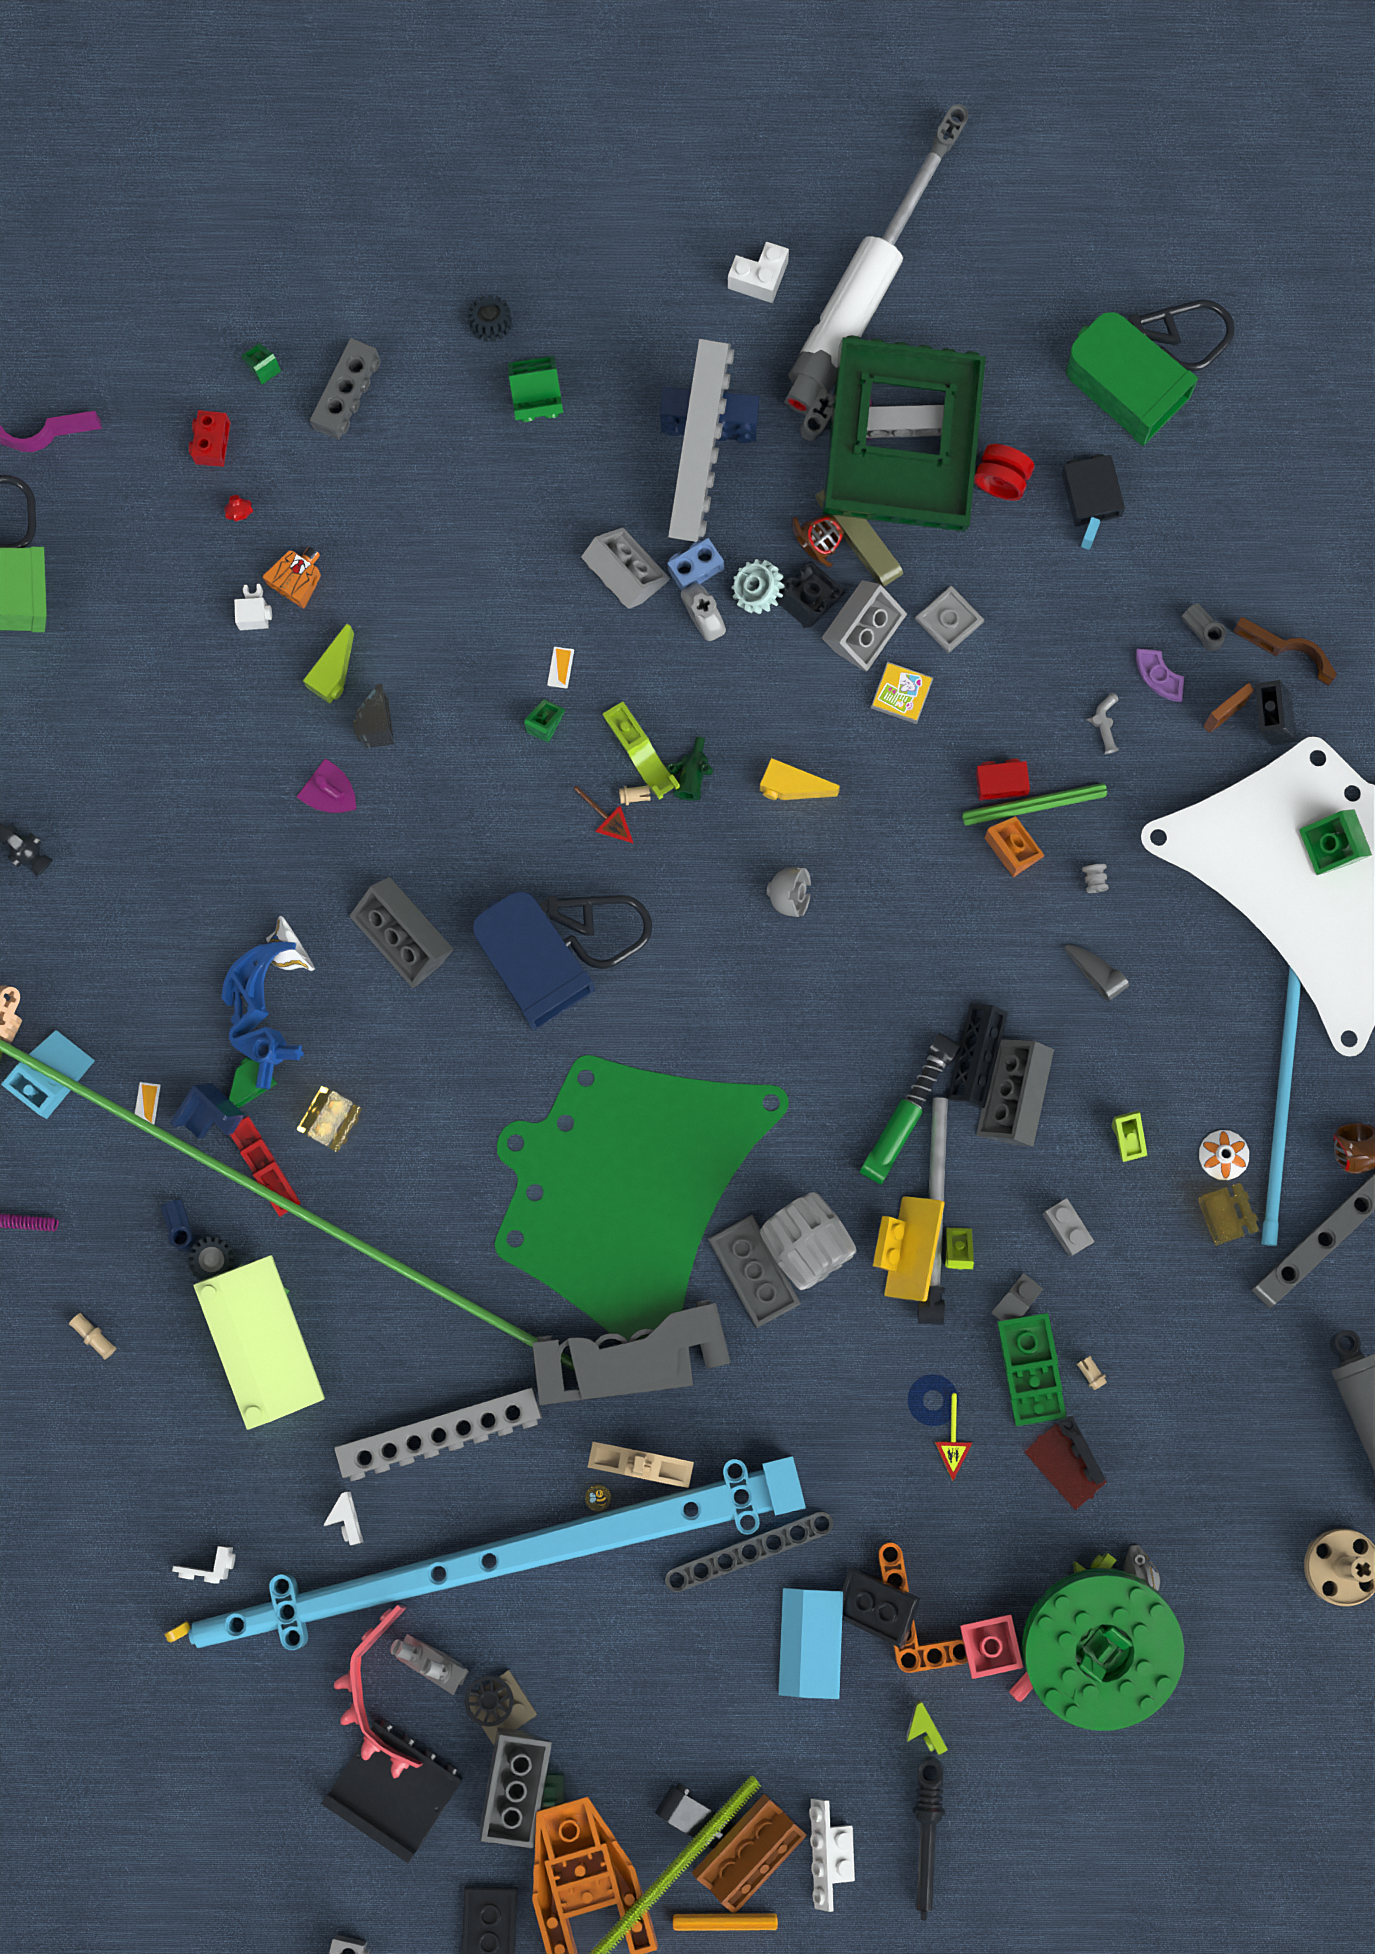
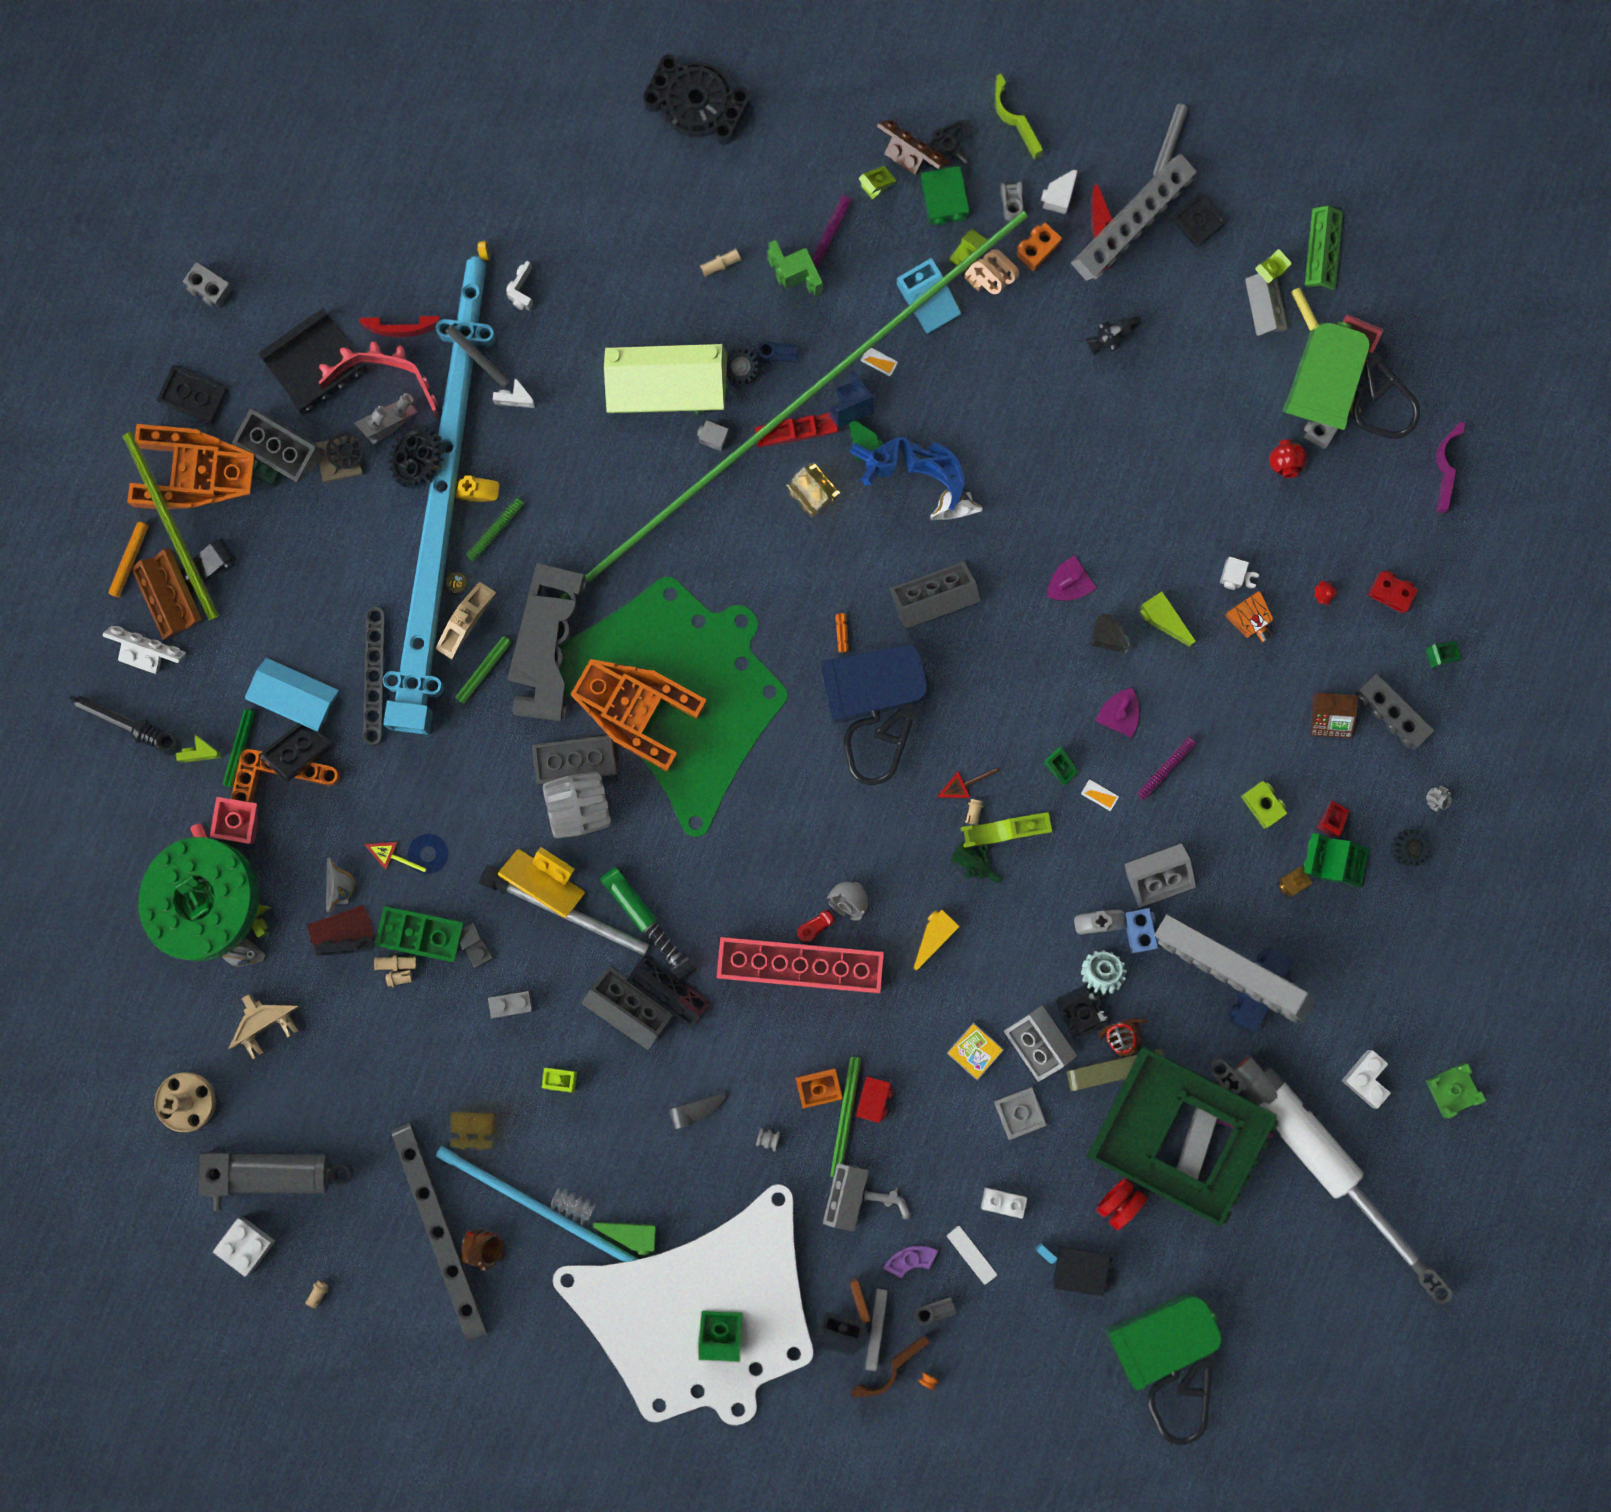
camera: 105 degrees right, 5 degrees up
light grey brick [335,1388,542,1481] -> none
lime slope [945,1228,974,1269] -> none
white dish [1199,1130,1249,1180] -> none
none -> green axle [223,709,255,788]
none -> tan connector [228,995,302,1060]
none -> light grey hat [326,858,355,912]
none -> red slope [359,316,441,338]
none -> tan pin [374,955,416,971]
none -> black gear [388,424,445,490]
none -> dark grey piece [445,324,509,388]
none -> yellow piece [455,476,499,502]
none -> bright green axle [456,636,512,704]
none -> bright green piece [466,496,525,562]
none -> clear piece [551,1185,597,1225]
none -> orange wedge [571,659,708,773]
none -> bright green slope [593,1222,656,1255]
none -> light grey brick [697,420,729,451]
none -> coral brick [717,937,884,993]
none -> bright green bracket [767,240,823,297]
none -> red piece [797,910,835,942]
none -> light grey brick [823,1163,868,1231]
none -> orange axle [836,613,849,653]
none -> light grey beam [865,1289,887,1371]
none -> orange bush [918,1372,939,1391]
none -> white sticker [947,1226,997,1285]
none -> white brick [981,1187,1027,1219]
none -> magenta shield [1095,687,1139,738]
none -> magenta piece [1137,735,1197,801]
none -> lime brick [1241,781,1287,829]
none -> red plant [1269,439,1308,478]
none -> pearl gold brick [1278,866,1313,897]
none -> light grey brick [1304,420,1338,449]
none -> reddish brown slope [1310,693,1358,739]
none -> red slope [1316,801,1350,838]
none -> bright green panel [1425,1063,1486,1118]
none -> light grey gear [1426,785,1452,812]

